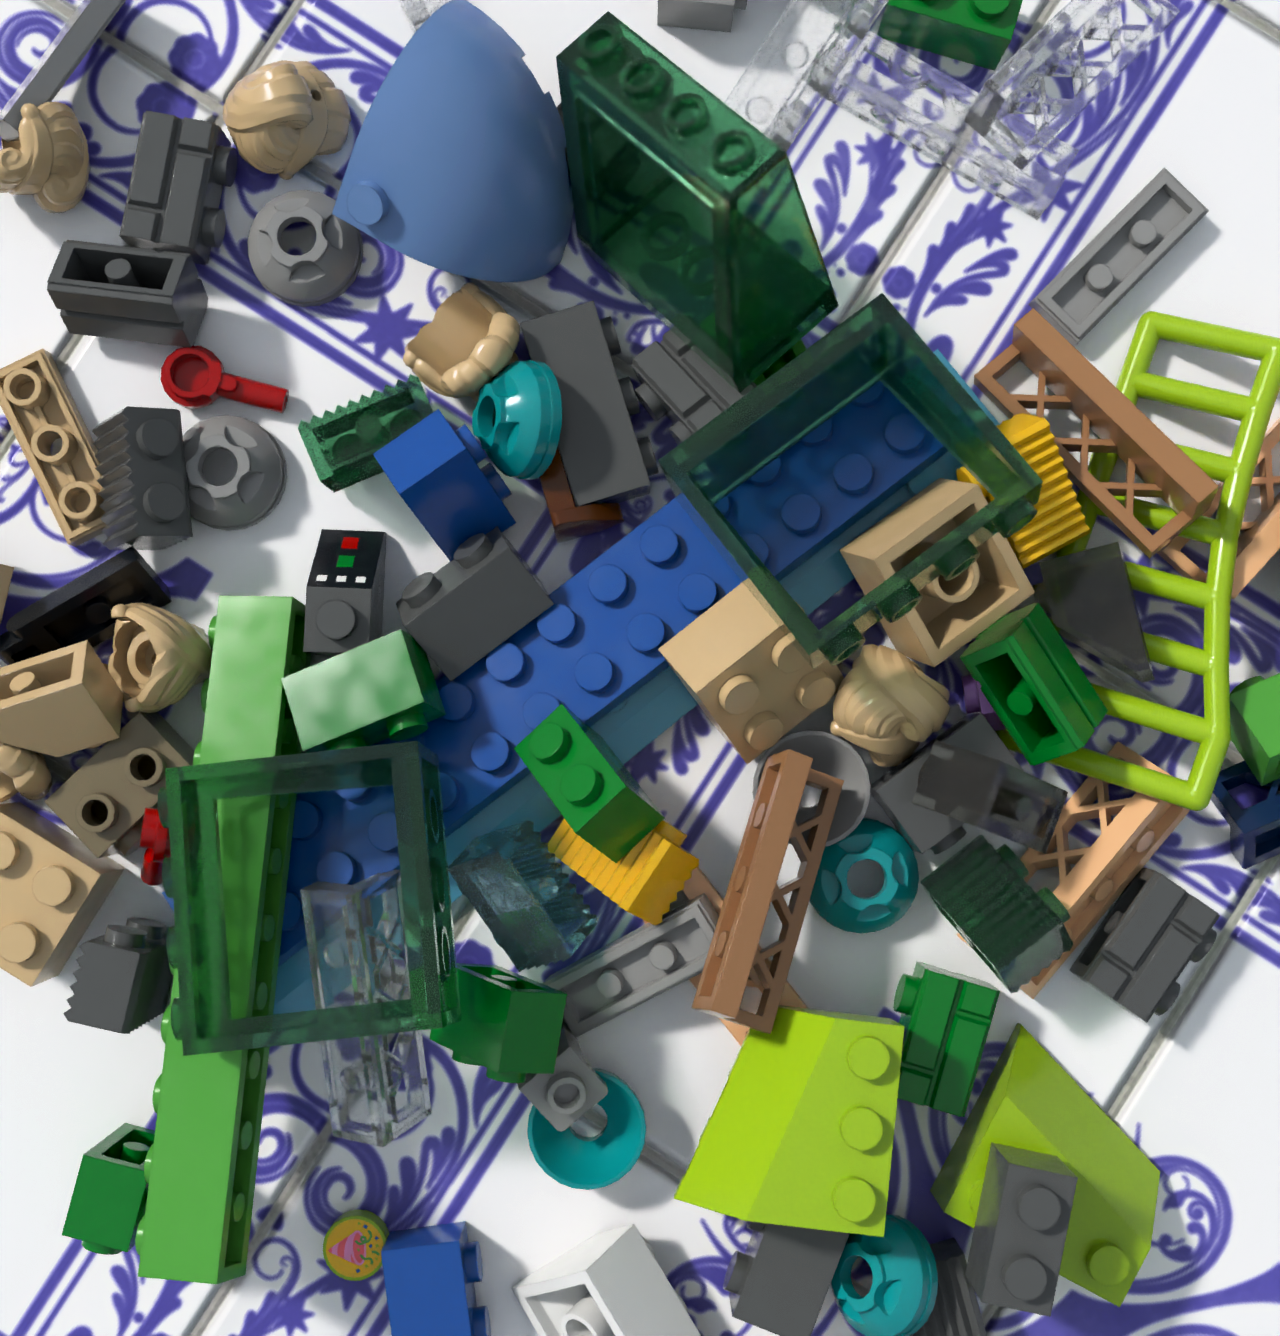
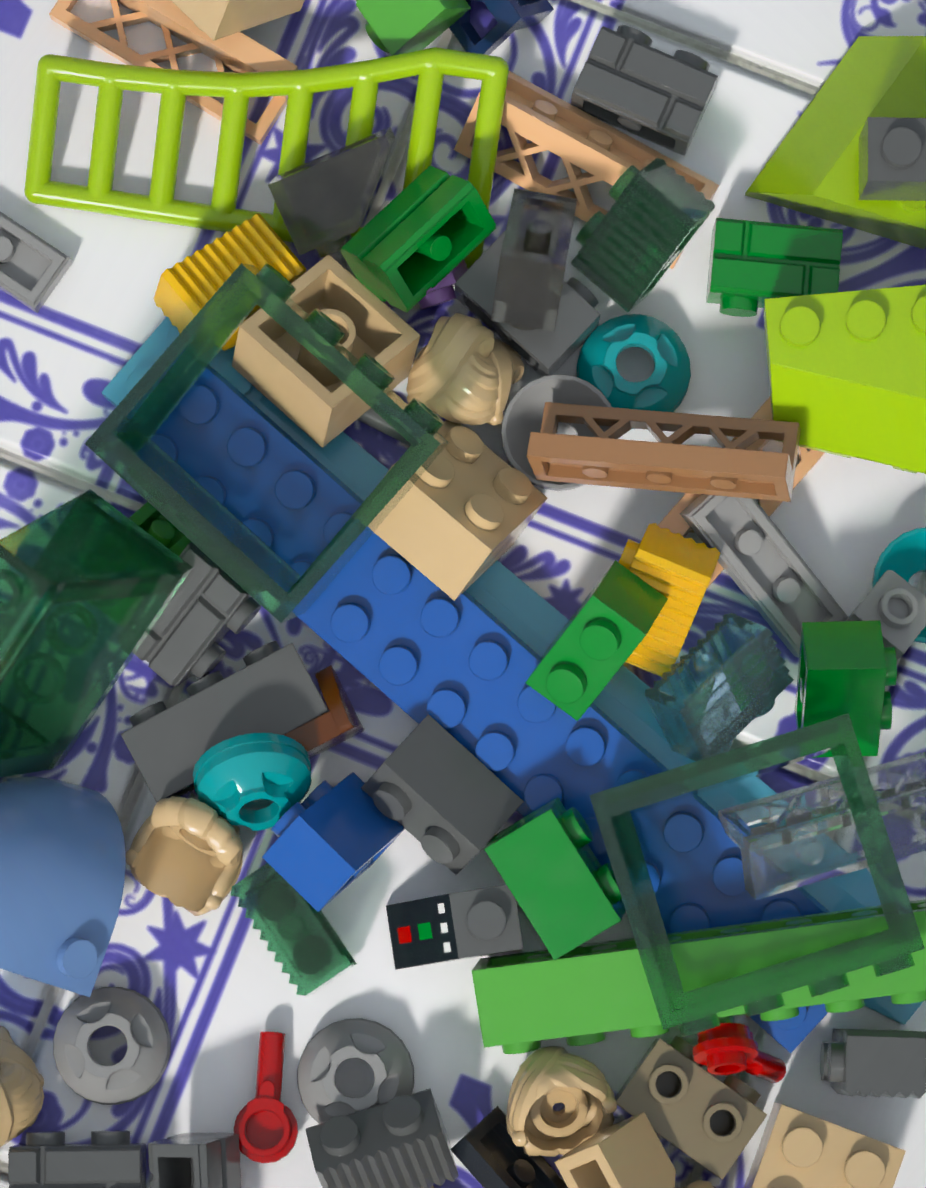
camera: 100 degrees left, 5 degrees down
medium nougat fence [974,308,1219,559] -> none

